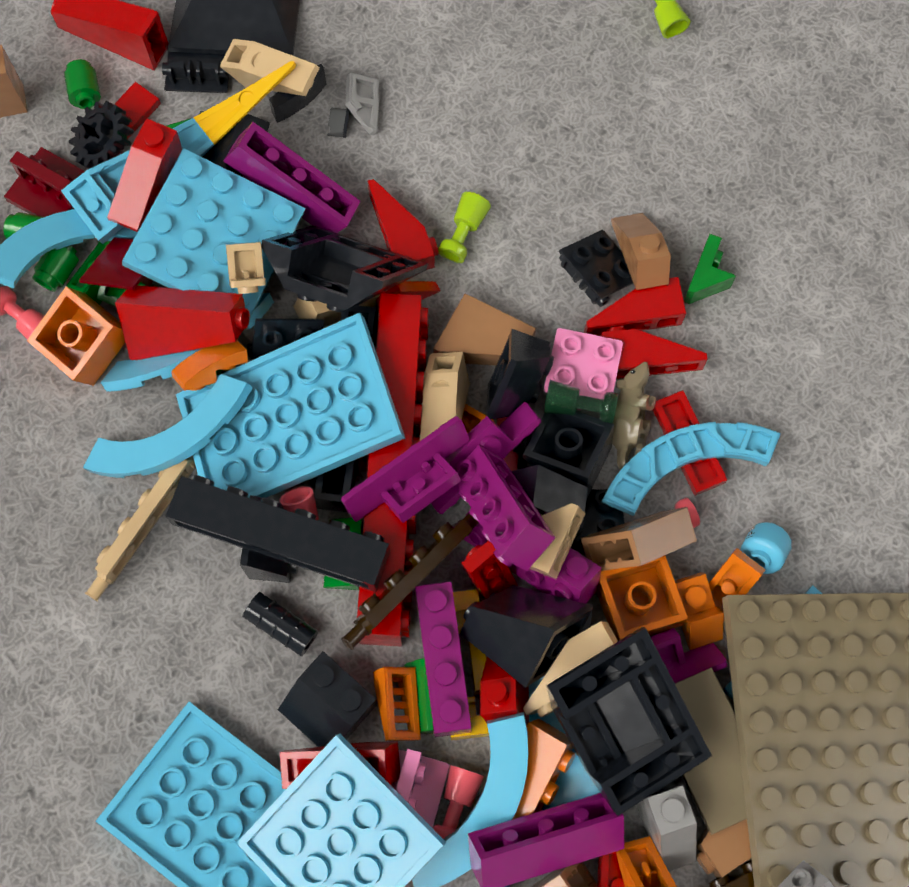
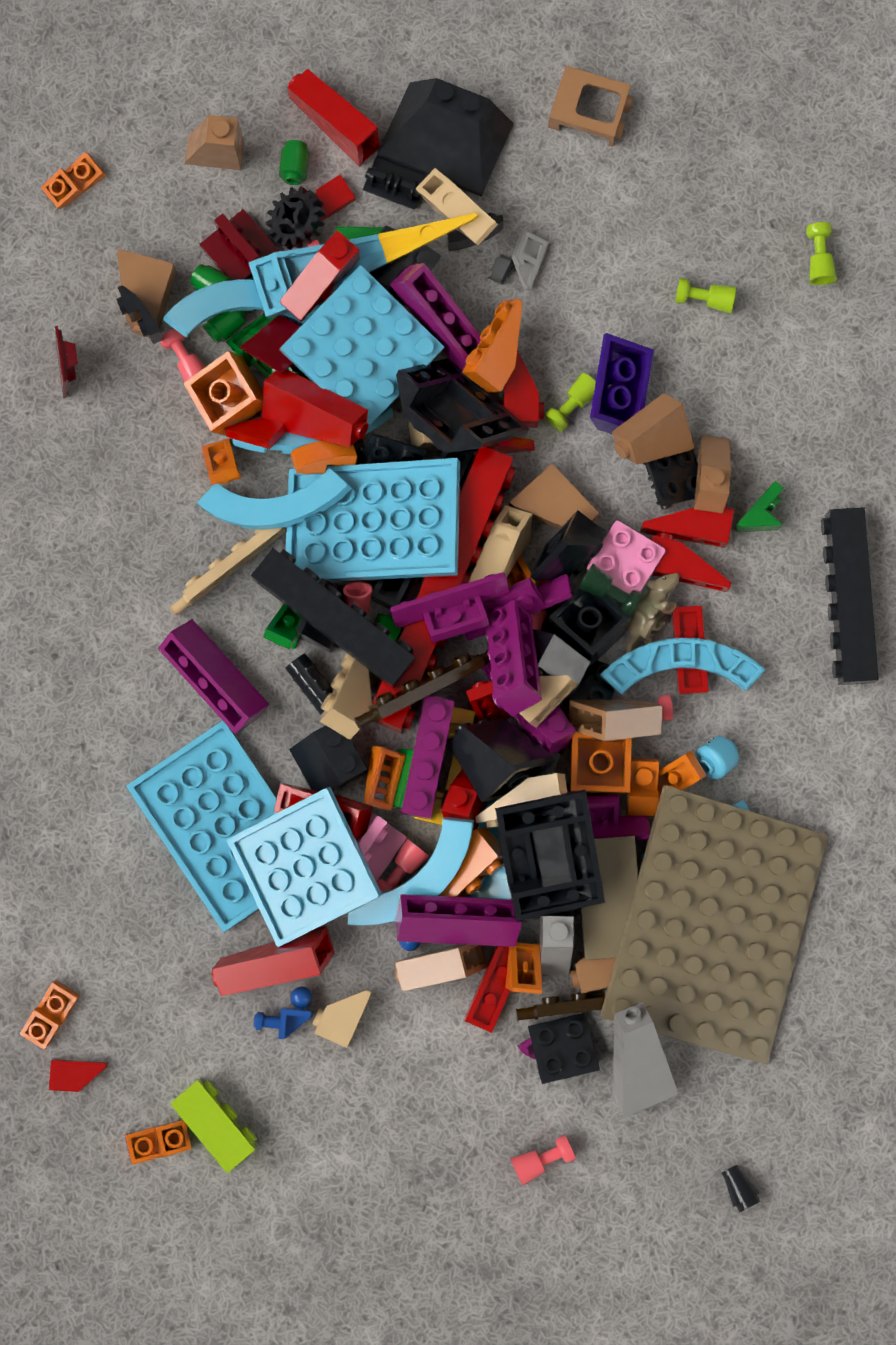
camera: 20 degrees right, 10 degrees up
tan bracket [226,242,266,294] -> none
none -> magenta brick [158,619,270,734]
none -> orange slope [202,438,241,485]
none -> red tile [224,418,286,449]
none -> green slope [263,604,302,650]
none -> tan slope [320,653,372,740]
none -> orange slope [462,299,523,392]
none -> dark purple slope [590,333,654,435]
none -> medium nougat slope [612,393,694,465]
none -> lime piece [675,277,736,314]
none -> black brick [821,507,879,685]

